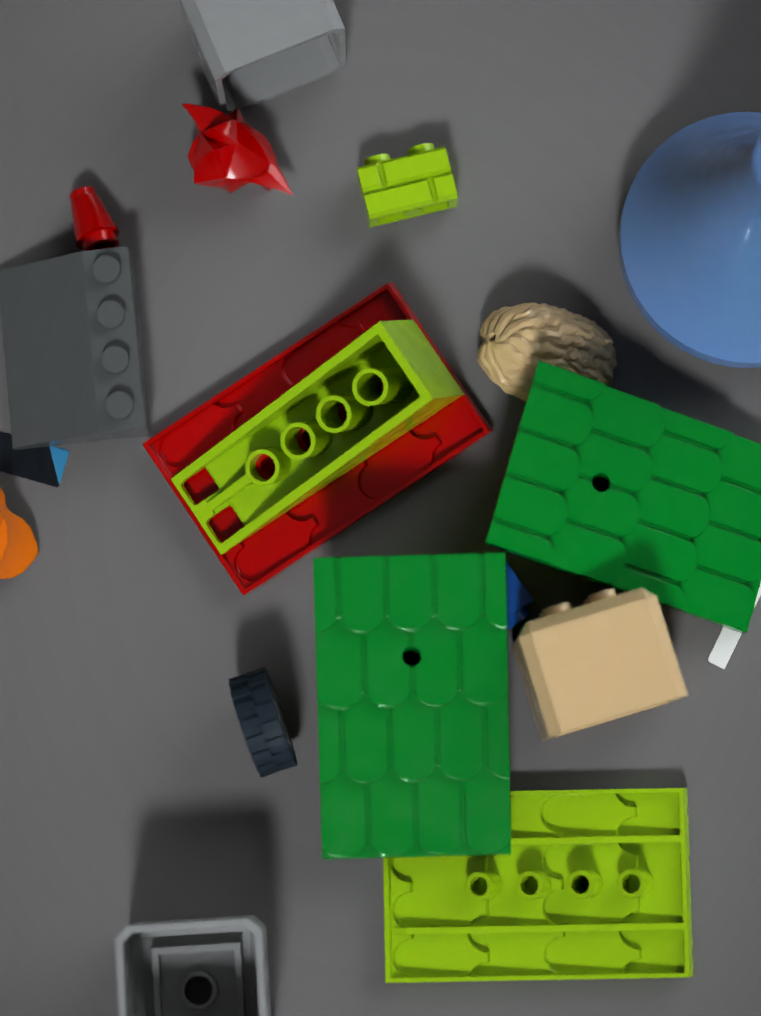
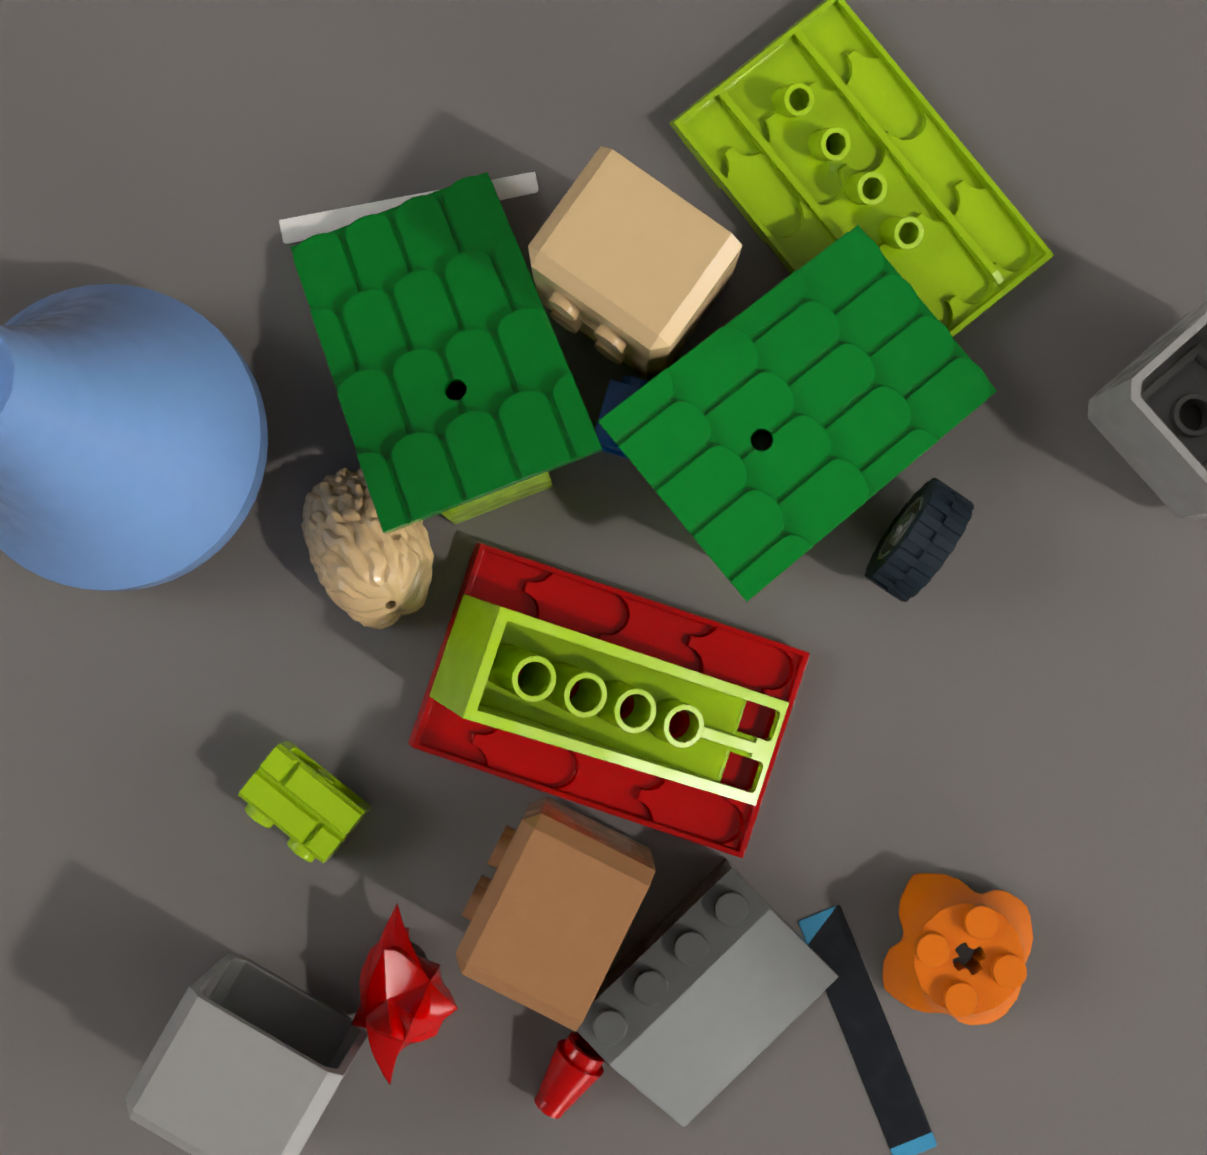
camera: 125 degrees left, 5 degrees up
none -> medium nougat plate [455,797,656,1032]

